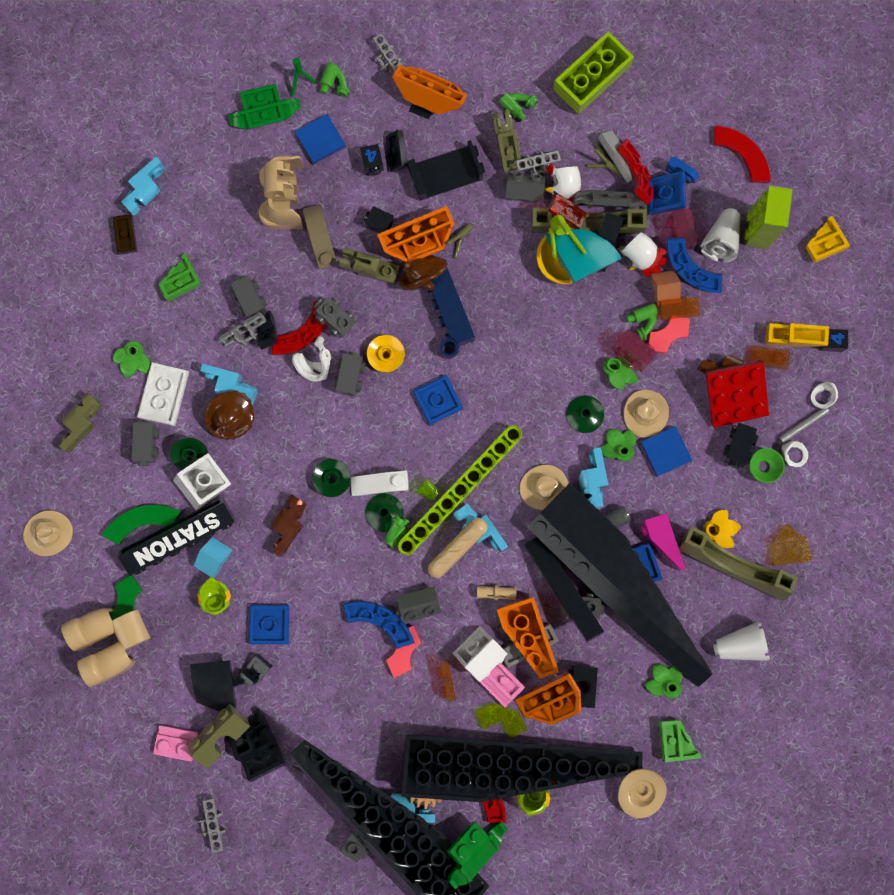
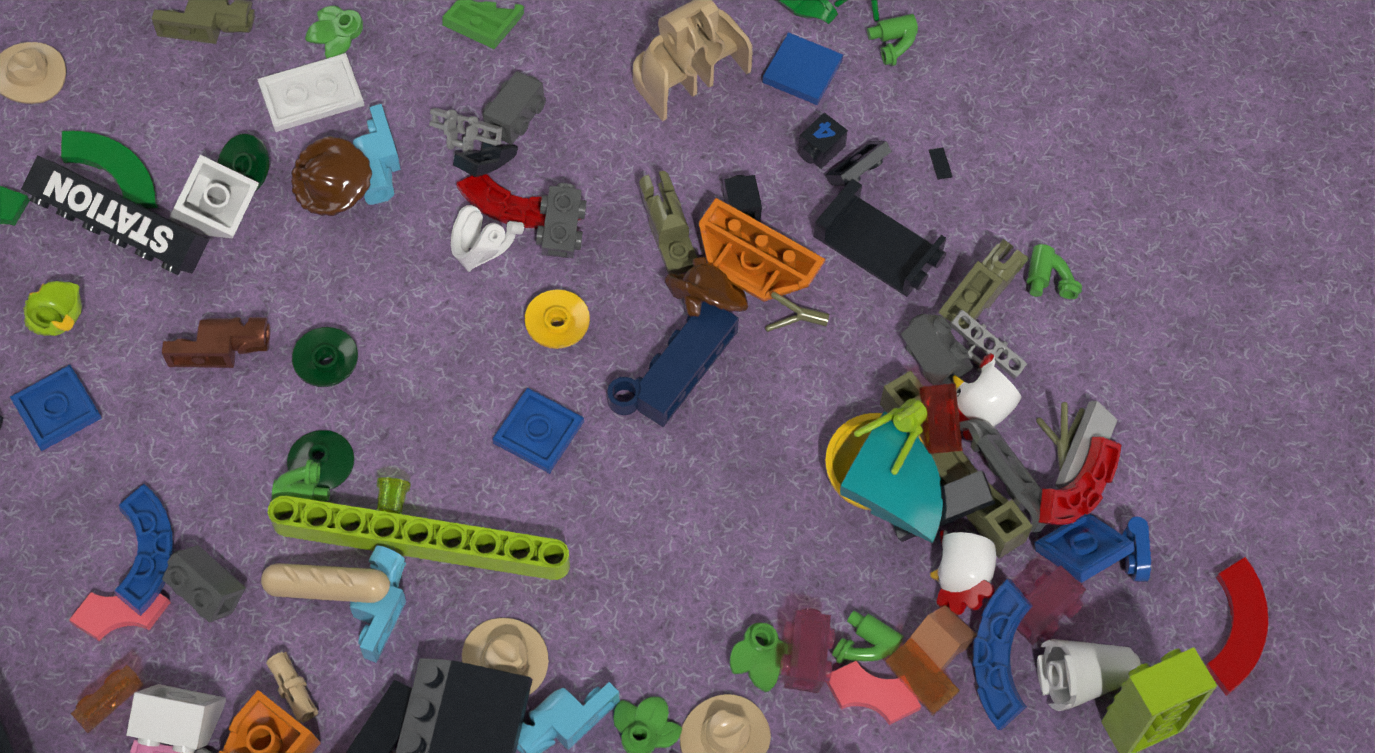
camera: 55 degrees right, 20 degrees down
dark grey brick [129,422,159,466] -> none
medium azure piece [194,537,232,578] -> none
dark tan arch [303,204,337,269] -> none
dark grey brick [333,351,366,397] -> none
white slope [351,471,409,496] -> none
light grey piece [373,33,403,72] -> none
orange wedge [392,65,467,115] -> none
lime brick [553,31,634,115] -> none
dark green dish [566,395,604,433] -> none

